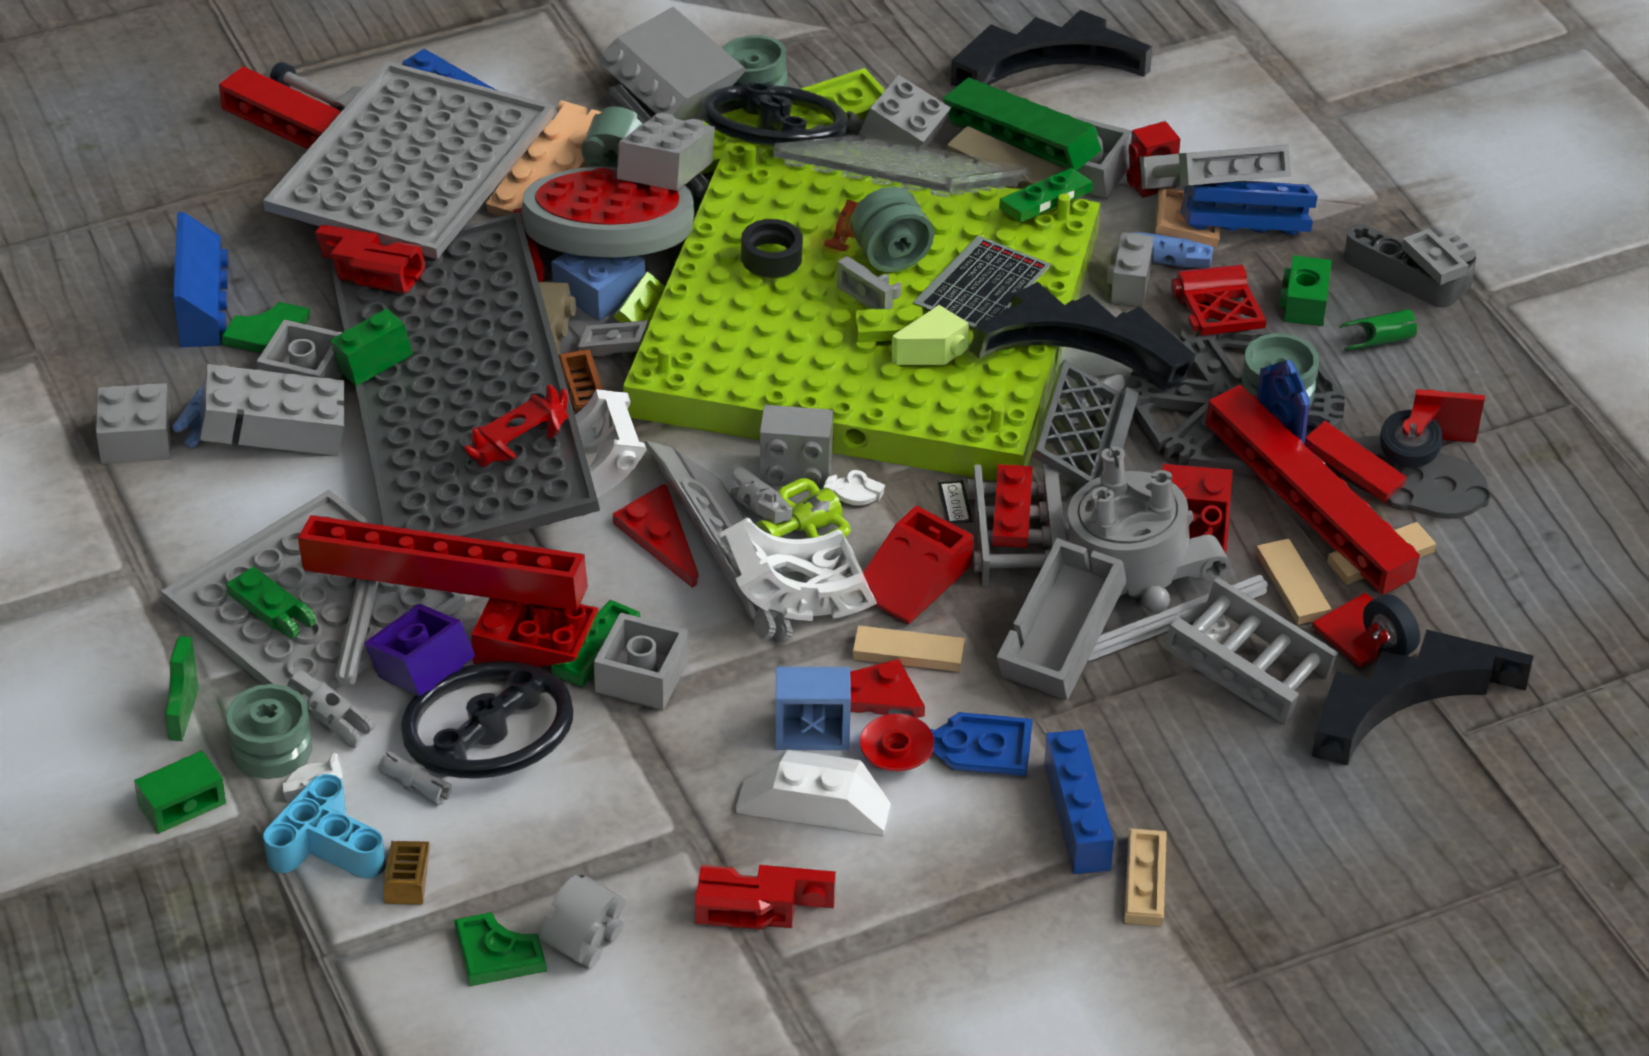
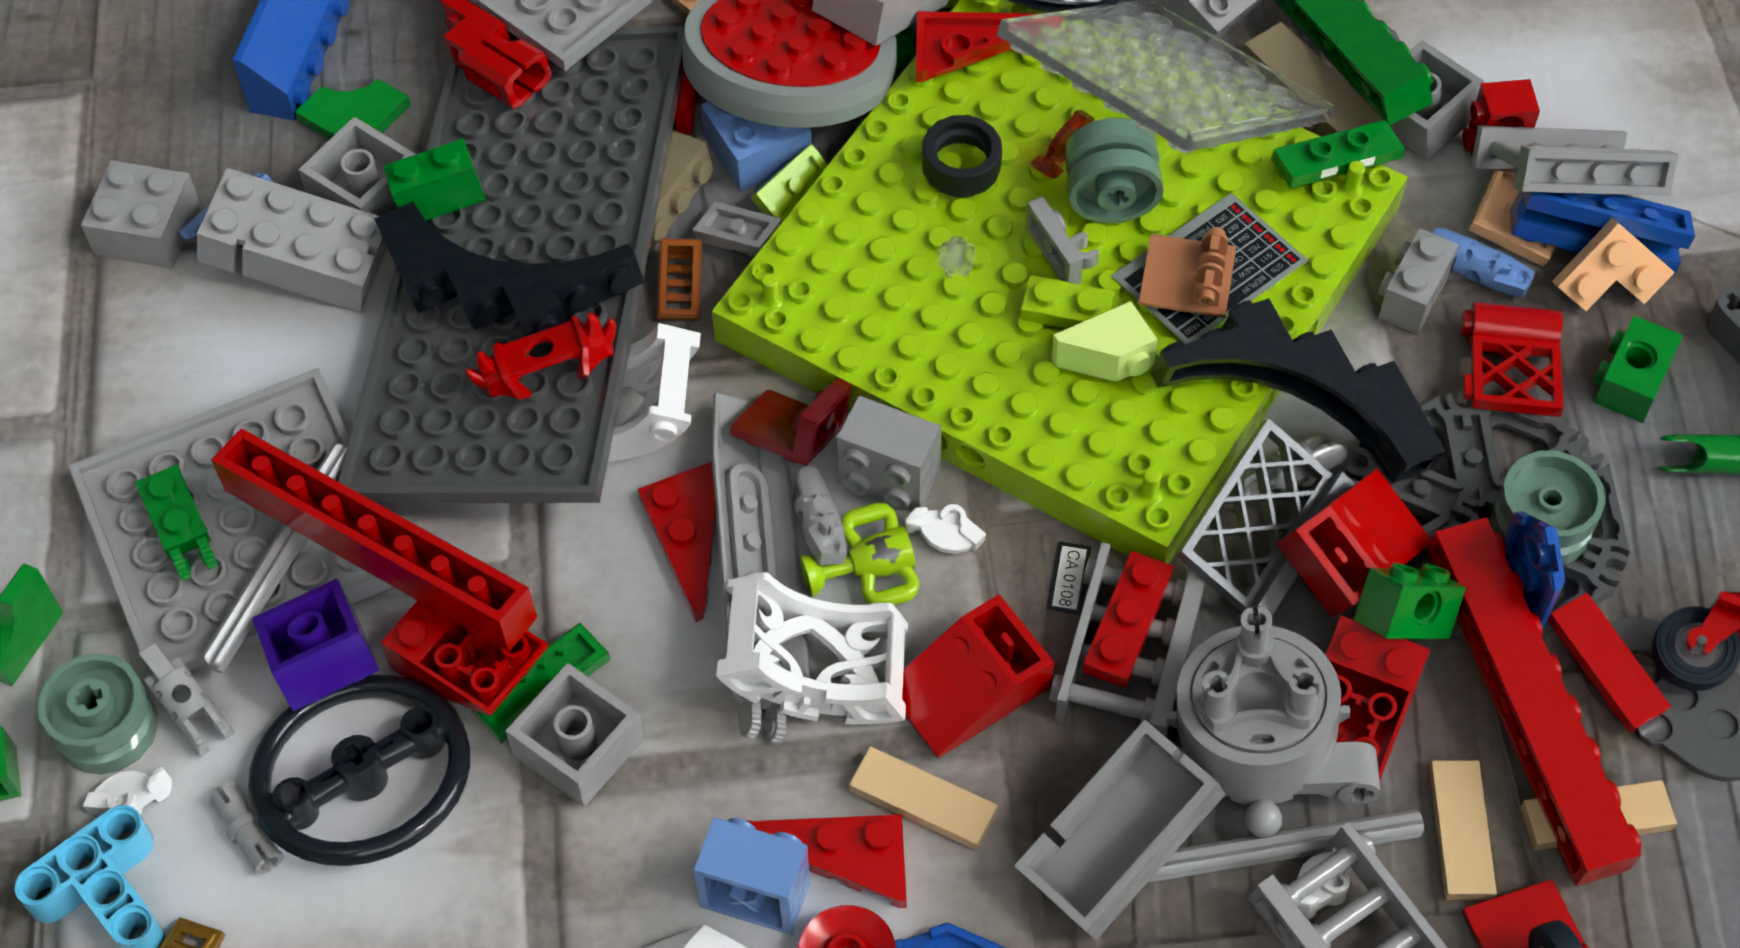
camera: 20 degrees right, 15 degrees up
none -> black arch [374,201,645,347]
none -> dark red bracket [730,378,852,466]
none -> red wing [915,11,1060,82]
none -> clear plate [938,236,975,278]
none -> nougat hinge [1138,227,1237,318]
none -> red slope [1276,469,1432,618]
none -> green brick [1353,563,1466,639]
none -> light nougat plate [1552,218,1675,311]

